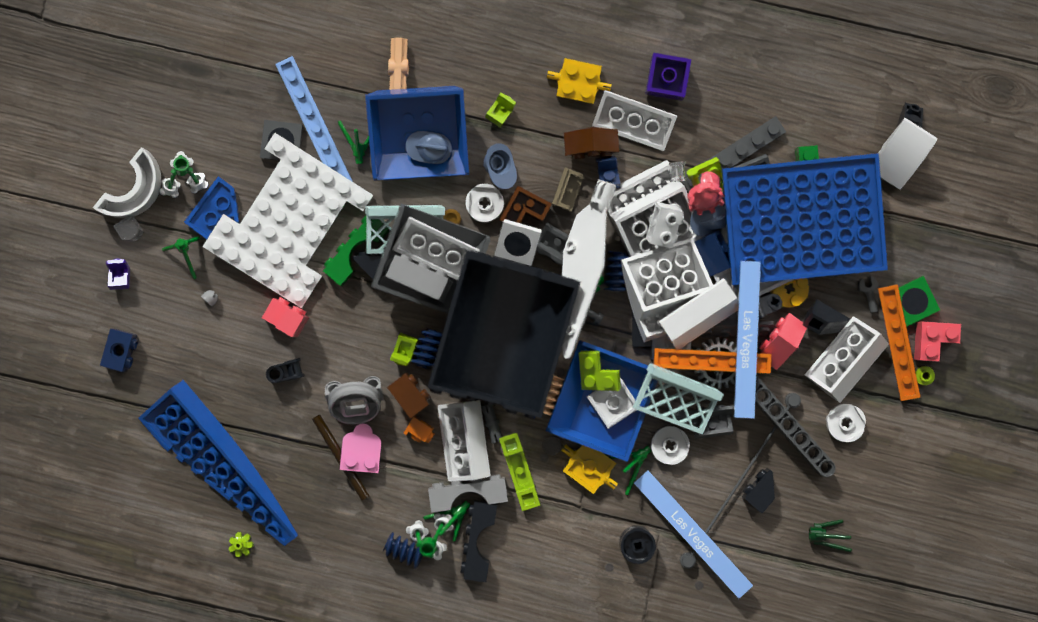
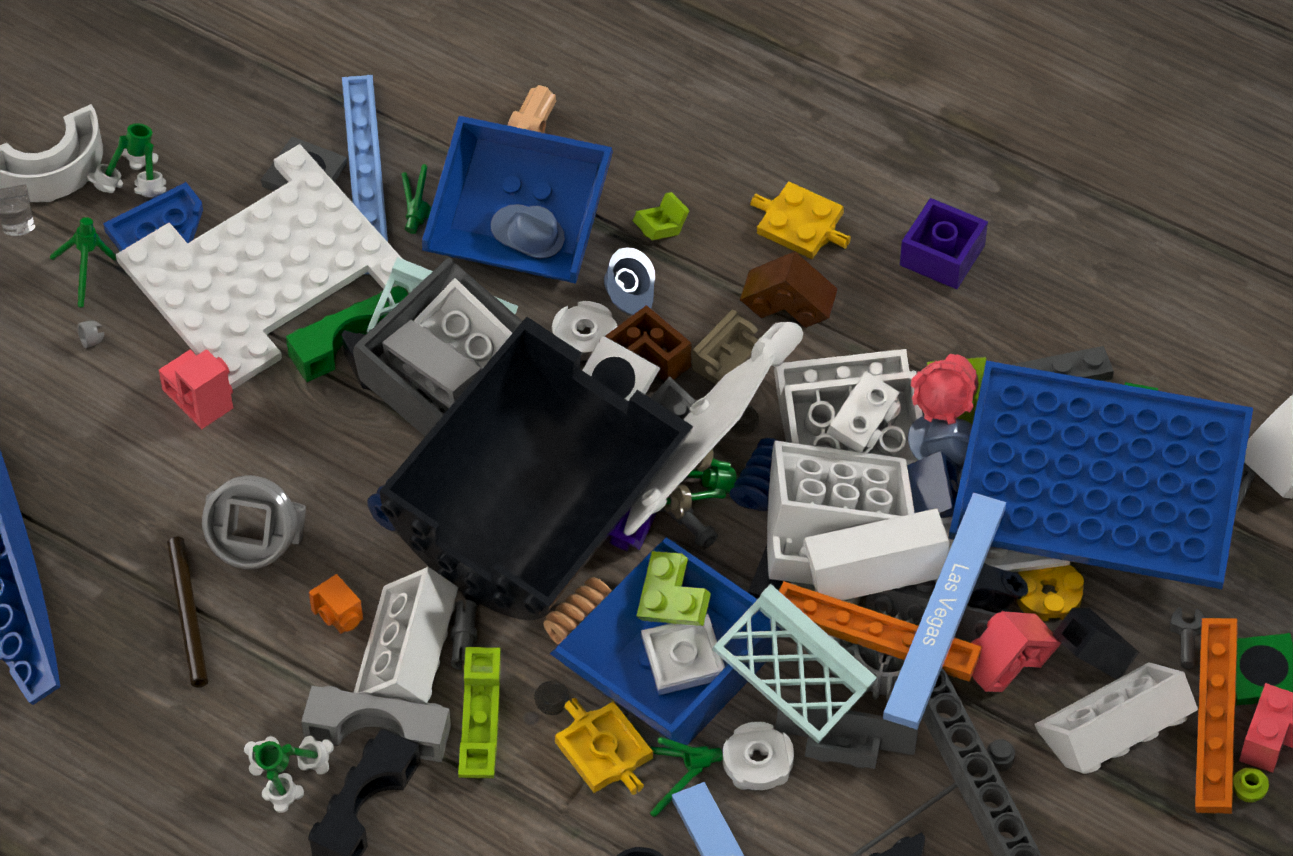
camera: 20 degrees right, 35 degrees down
black piece [266,358,305,383] -> none
bright pink plate [339,423,381,473] -> none
dark blue piece [383,532,423,569] -> none
reddish brown brick [387,373,432,419] -> none
lime bracket [390,333,418,366] -> none
green plant [423,501,470,542] -> none
white slope [592,90,677,151] -> none
dark blue slope [596,155,621,189] -> none
clear bush [669,161,687,182] -> none
white plate [826,404,866,442] -> none

